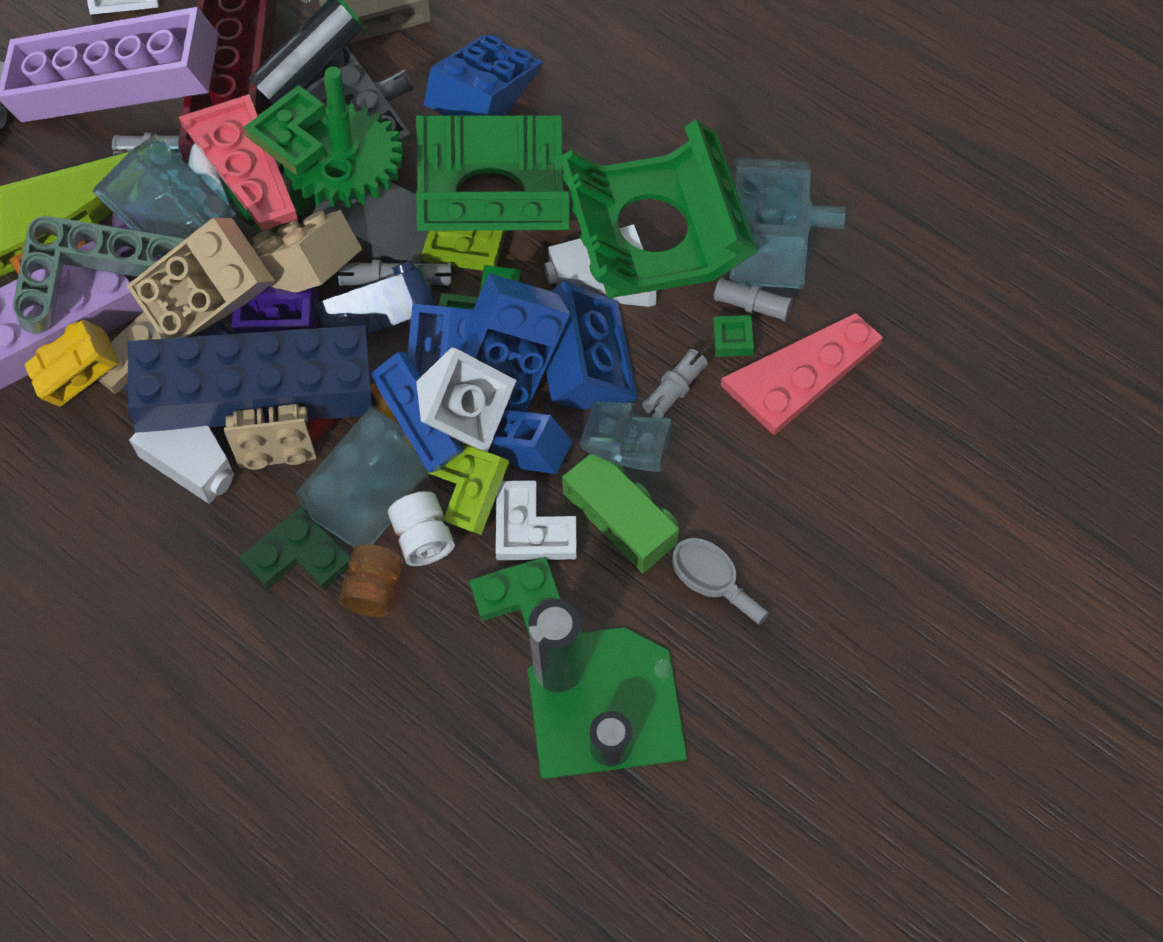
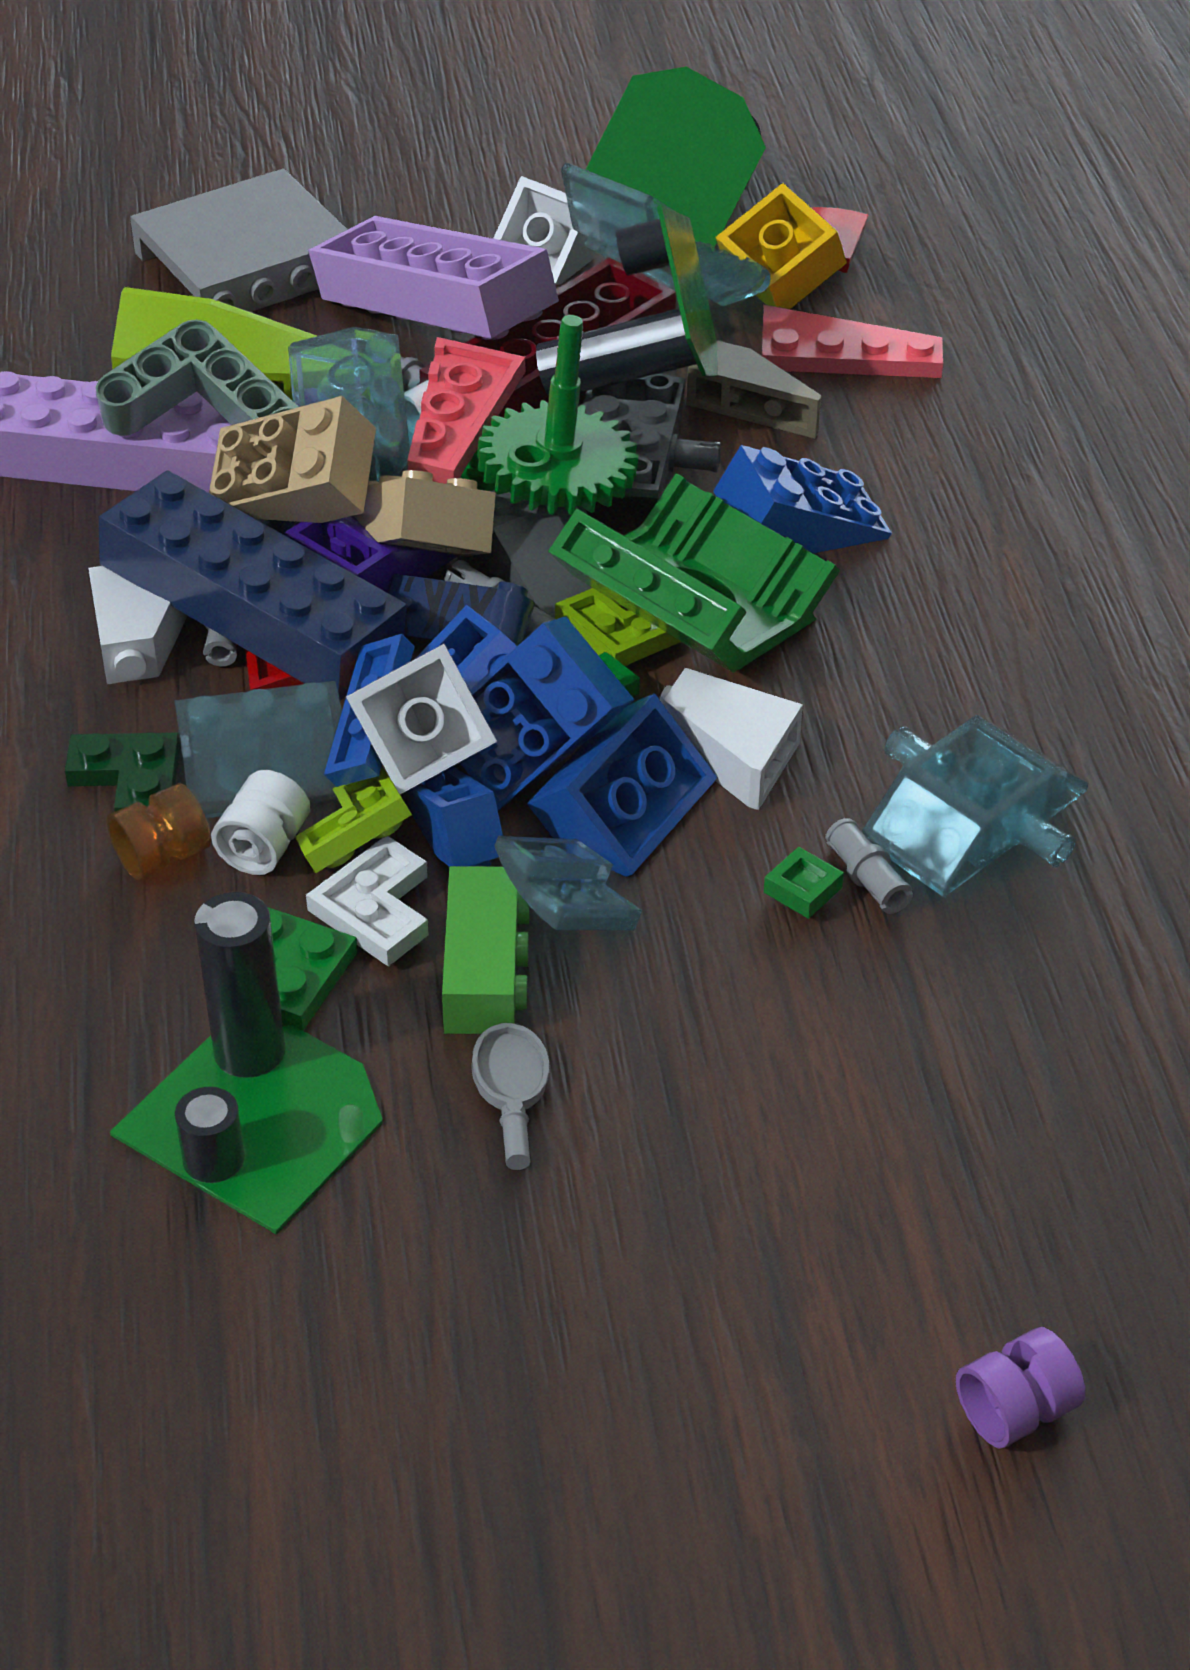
camera: 40 degrees right, 20 degrees down
yellow brick [24,319,119,407] -> none
tan hinge [224,403,317,470] -> none
green plate [244,85,326,176] -> none
green panel [560,119,759,299] -> none
light grey pin [642,349,708,420] -> none
coral wing [720,313,883,435] -> none
none -> medium lavender wheel [956,1327,1085,1448]

